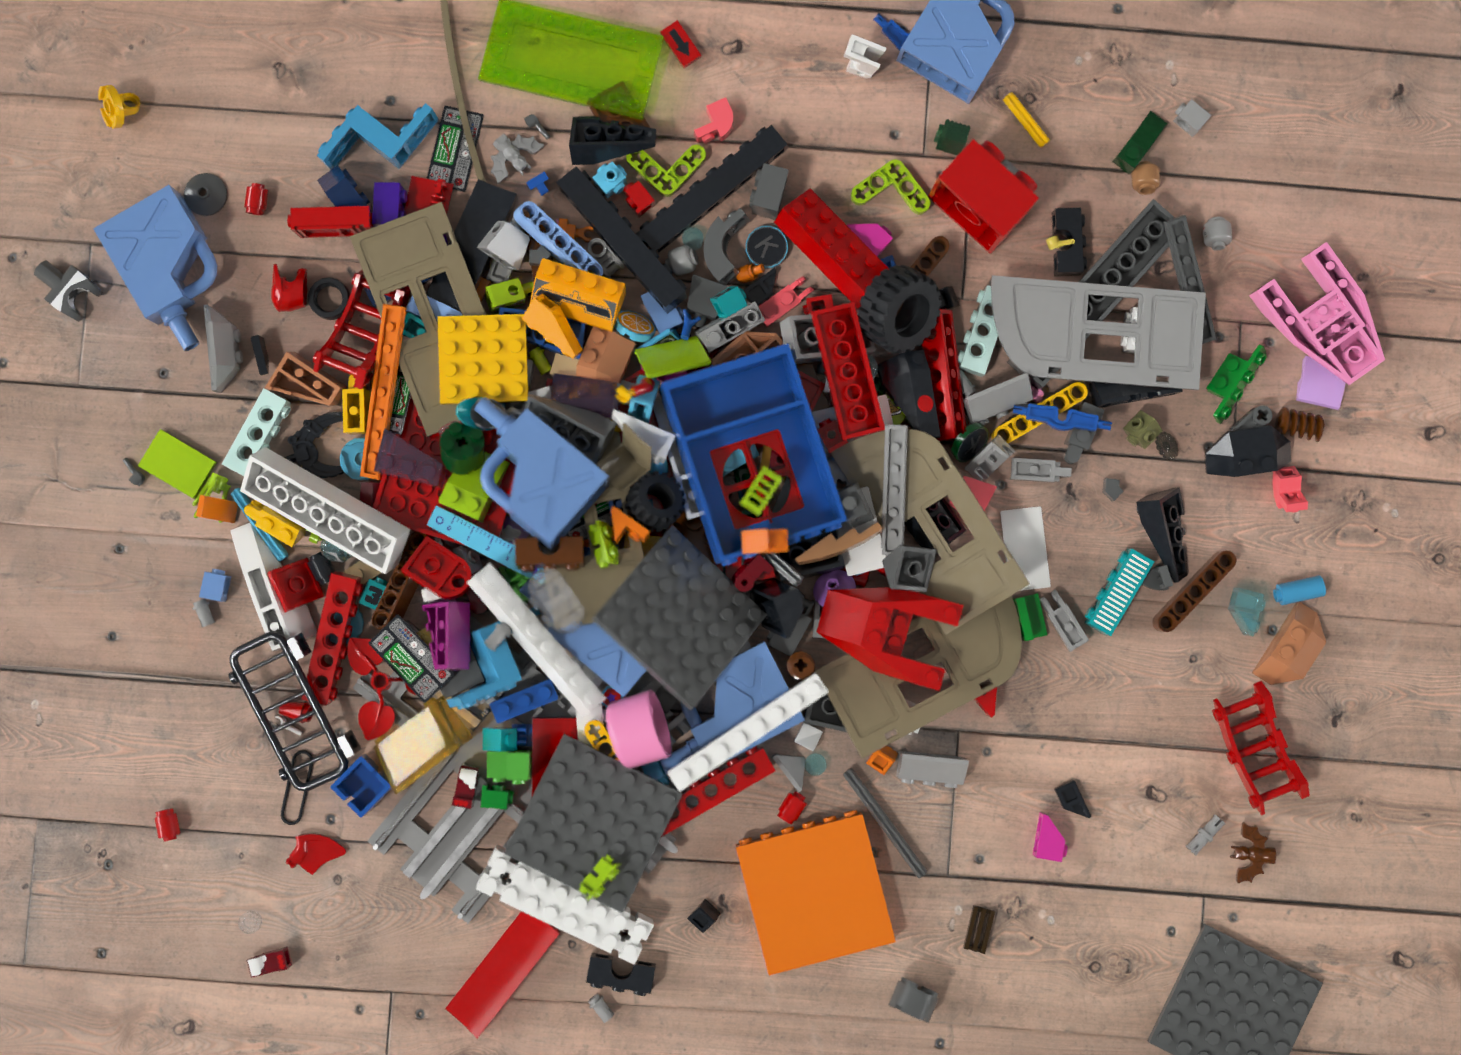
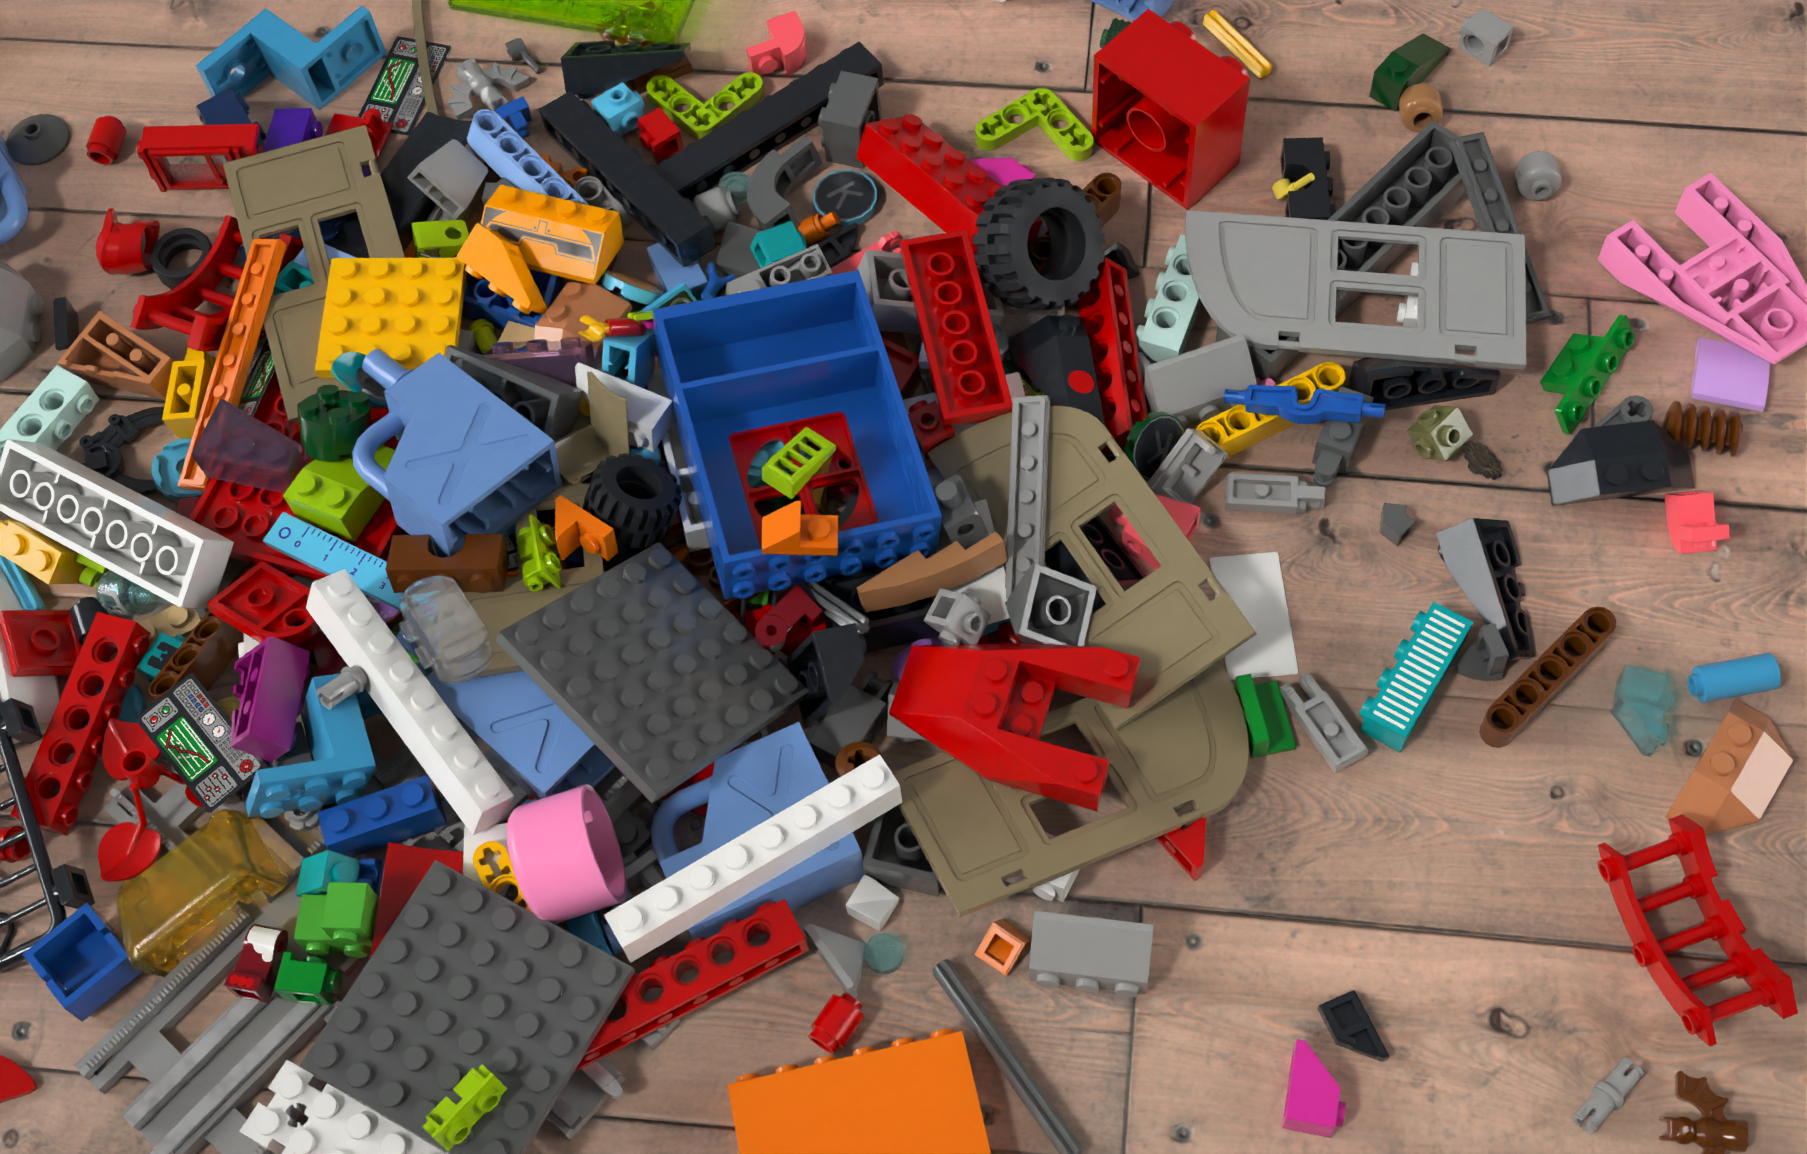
camera: 15 degrees right, 25 degrees down
none -> light grey brick [923,589,992,646]

